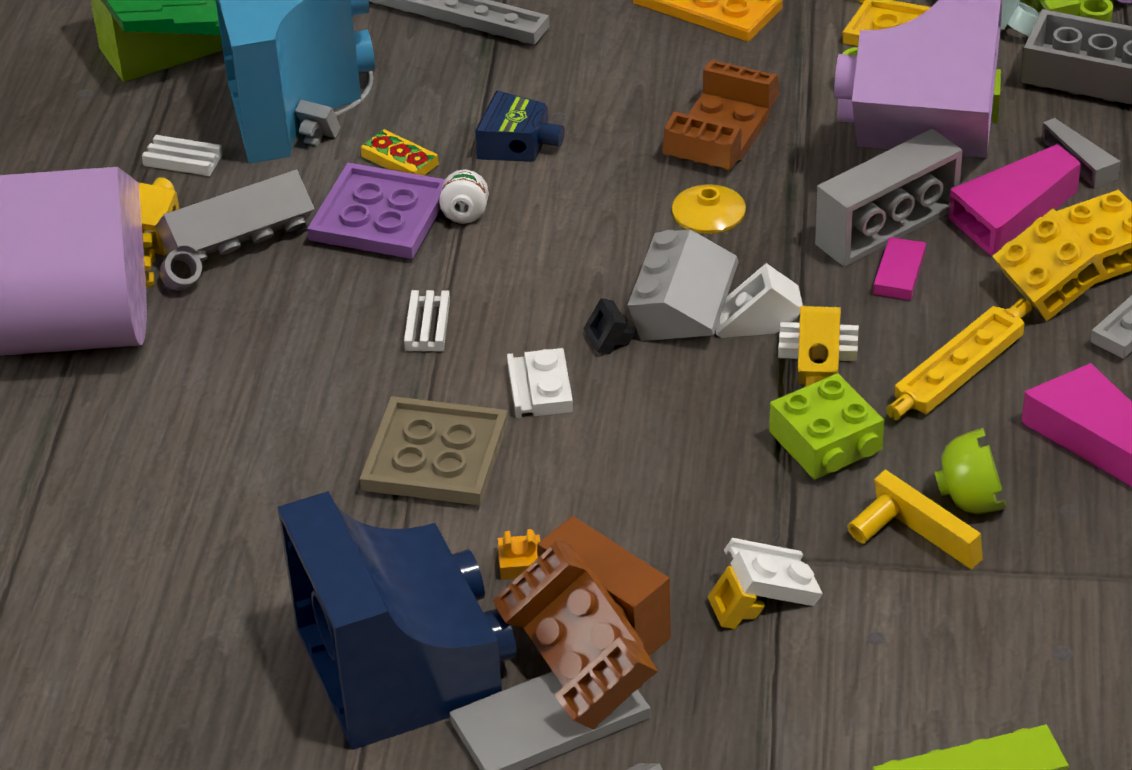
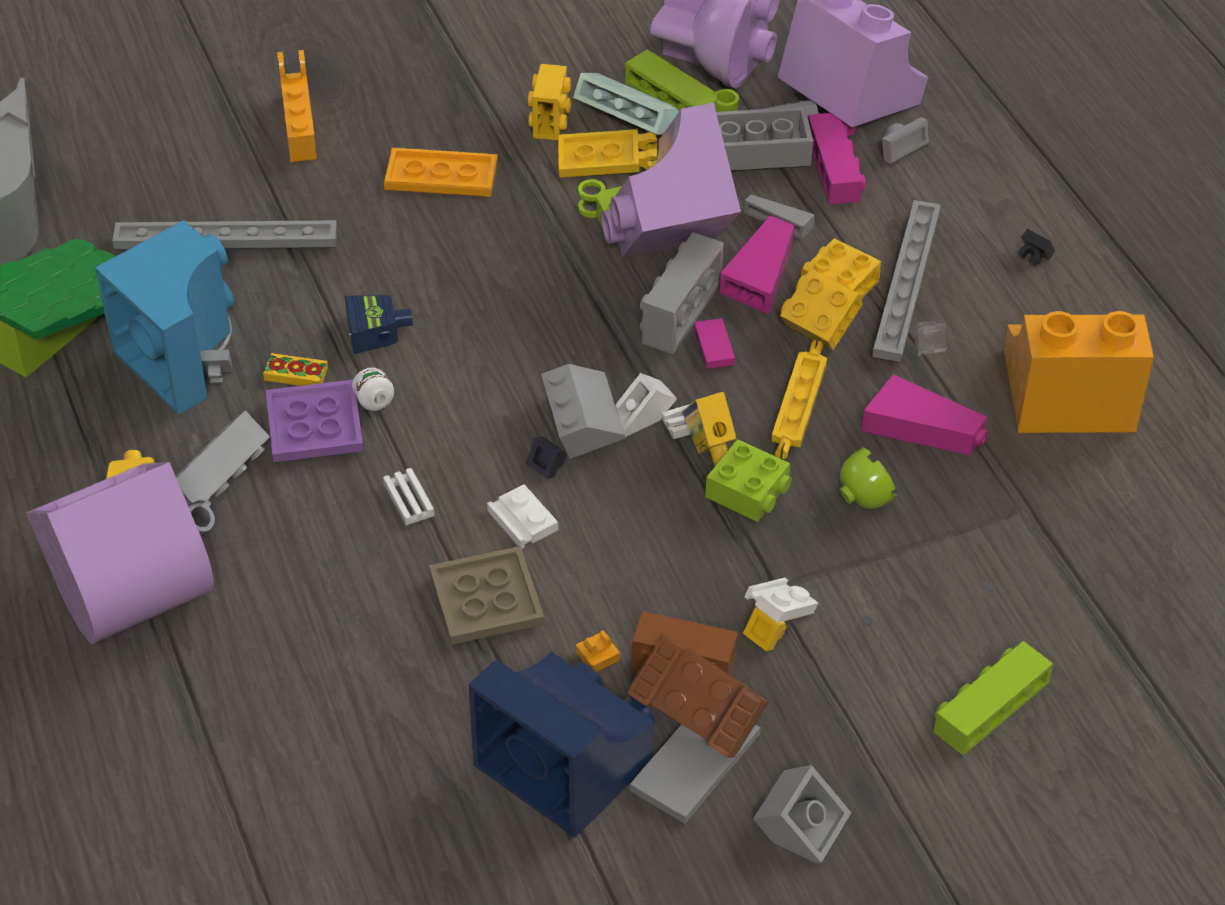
camera: 30 degrees left, 5 degrees up
white tile [142,135,223,176] -> none
dark orange plate [663,59,779,171] -> none
yellow dish [672,184,746,234] -> none
yellow piece [847,469,983,570] -> none

